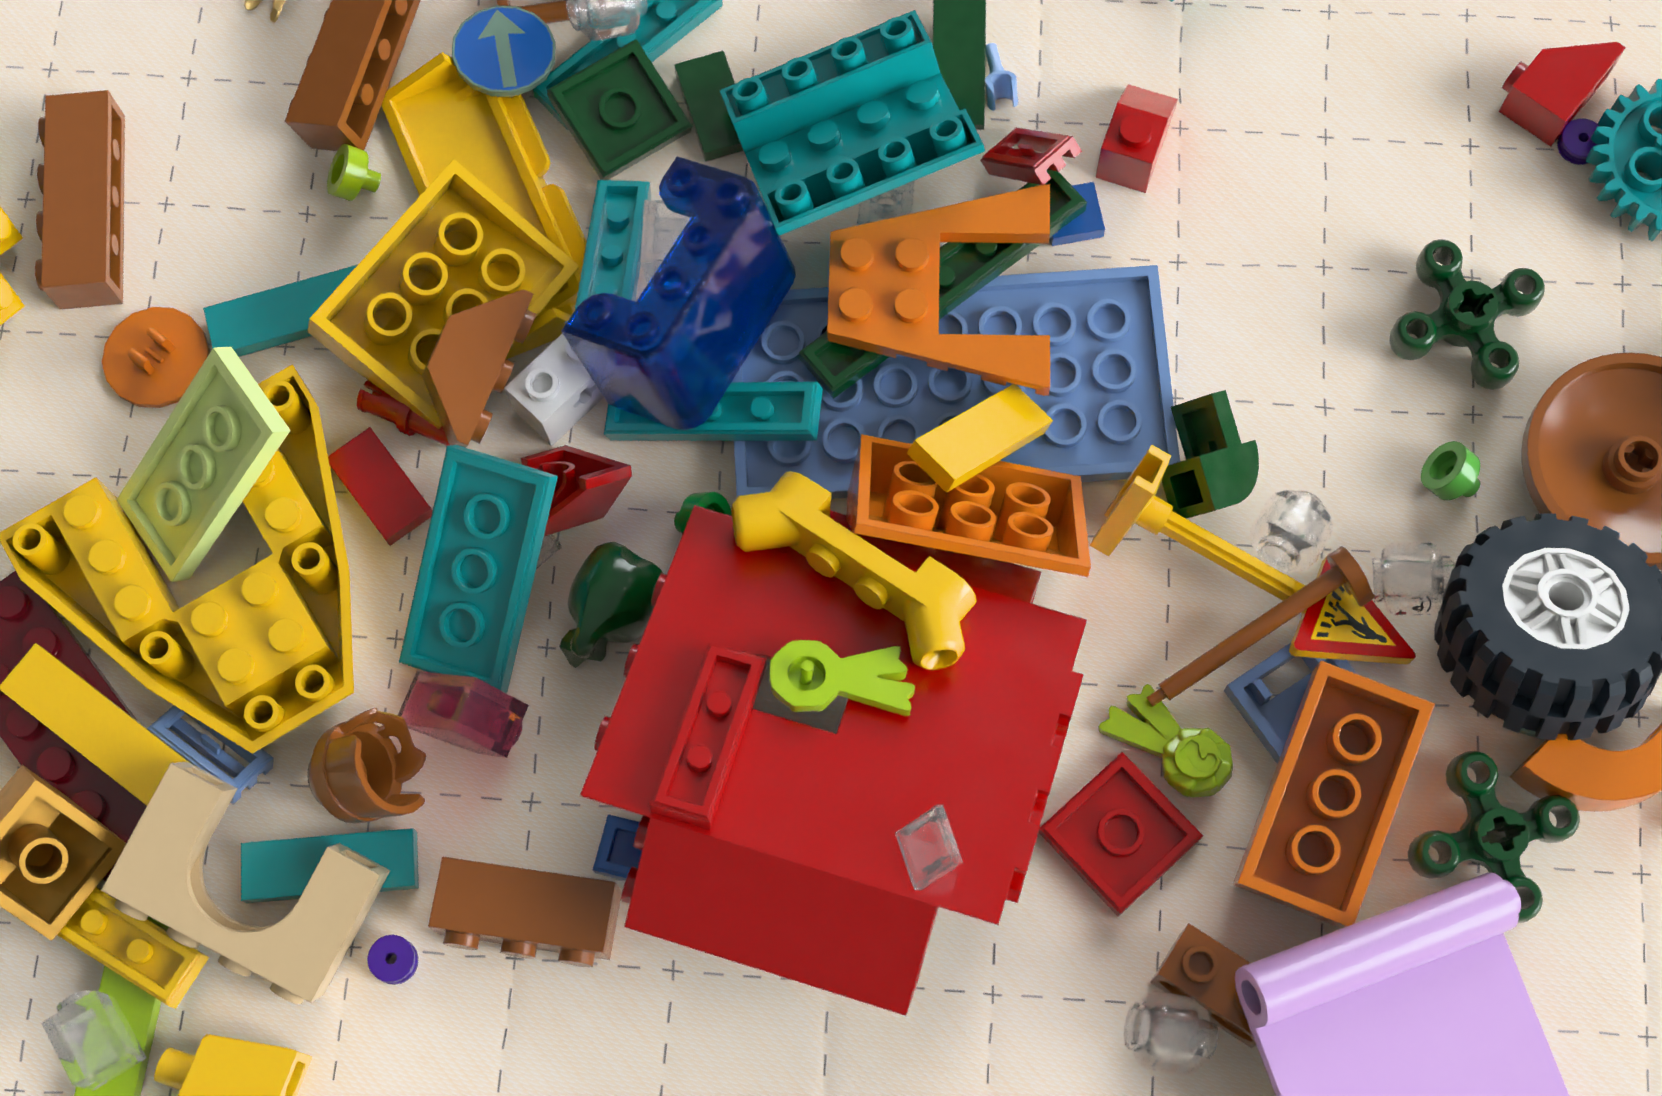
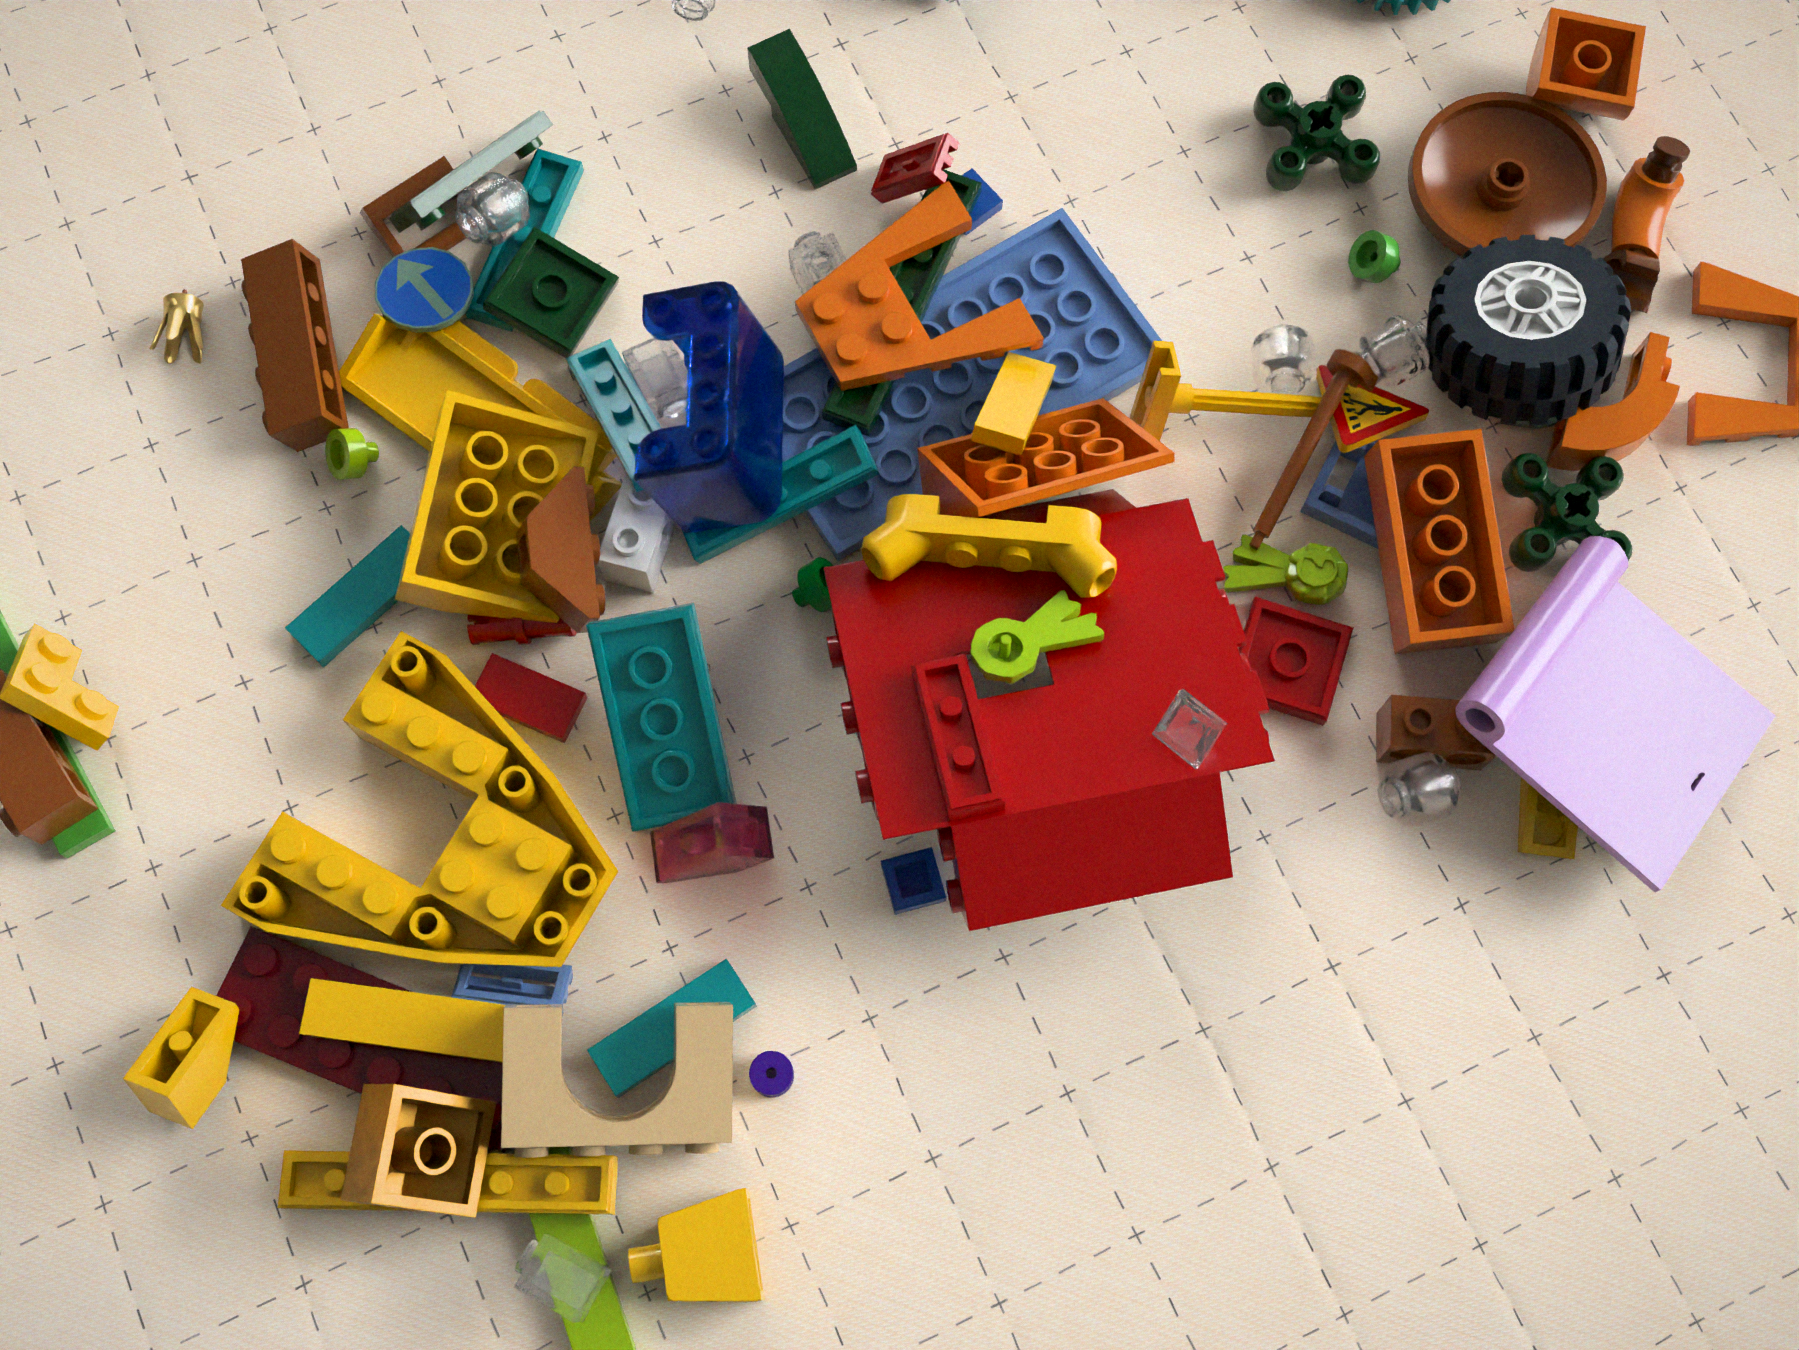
camera: 35 degrees left, 0 degrees up
dark orange brick [35,90,125,310] -> none
orange piece [102,307,210,408] -> none
yellowish green plate [116,347,291,582] -> none
dark orange helmet [307,708,426,824] -> none
dark orange brick [428,857,622,967] -> none
red slope [521,445,632,537] -> none
dark green piece [559,542,663,668] -> none
dark green tile [674,50,744,162] -> none
teal slope [719,10,985,236] -> none
light blue hand [985,43,1018,111] -> none
red slope [1095,84,1178,193] -> none
dark green brick [1161,390,1259,519] -> none

